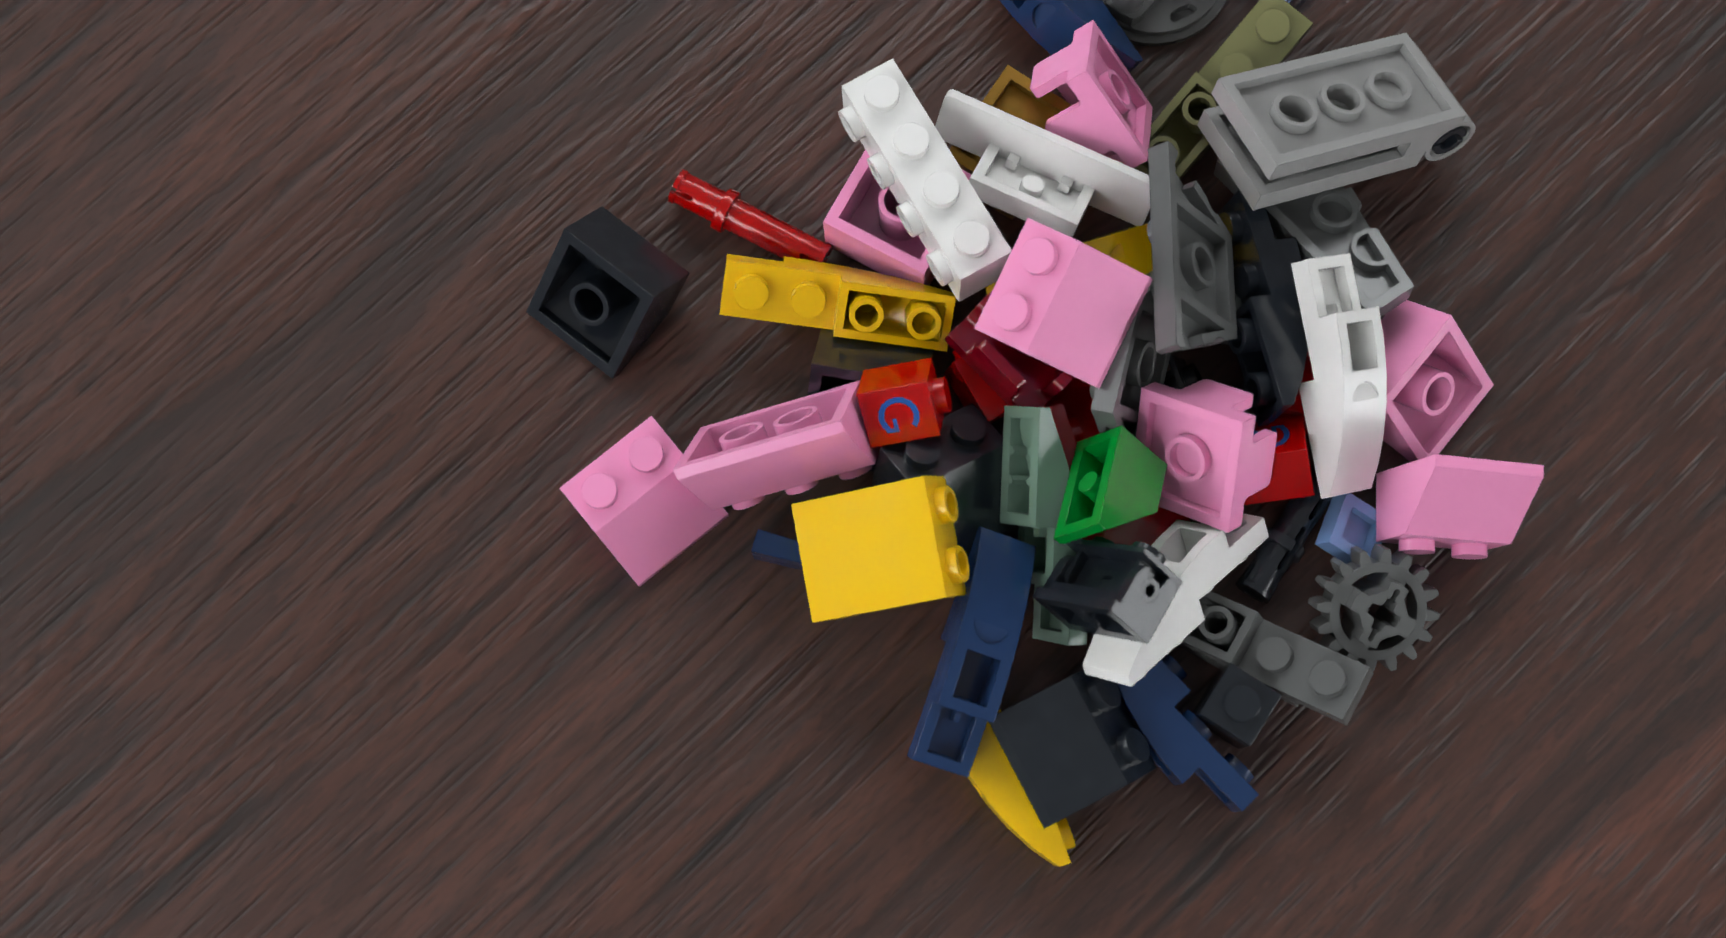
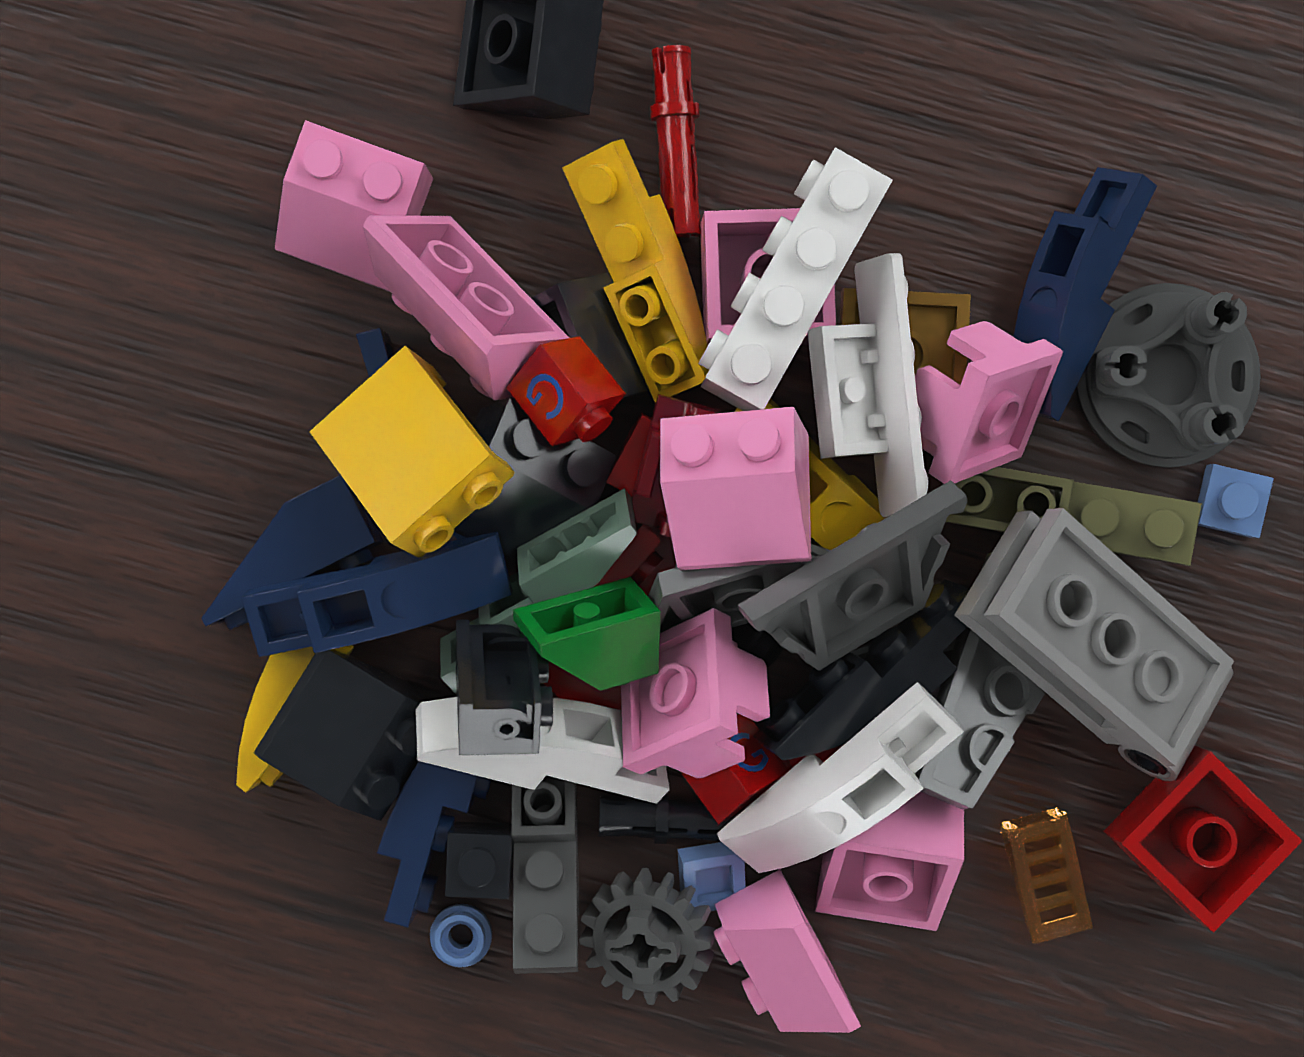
camera: 60 degrees right, 10 degrees up
none -> dark blue slope [201,475,384,631]
none -> medium blue plate [430,904,492,967]
none -> clear orange slope [999,807,1093,944]
none -> red brick [1103,745,1302,933]

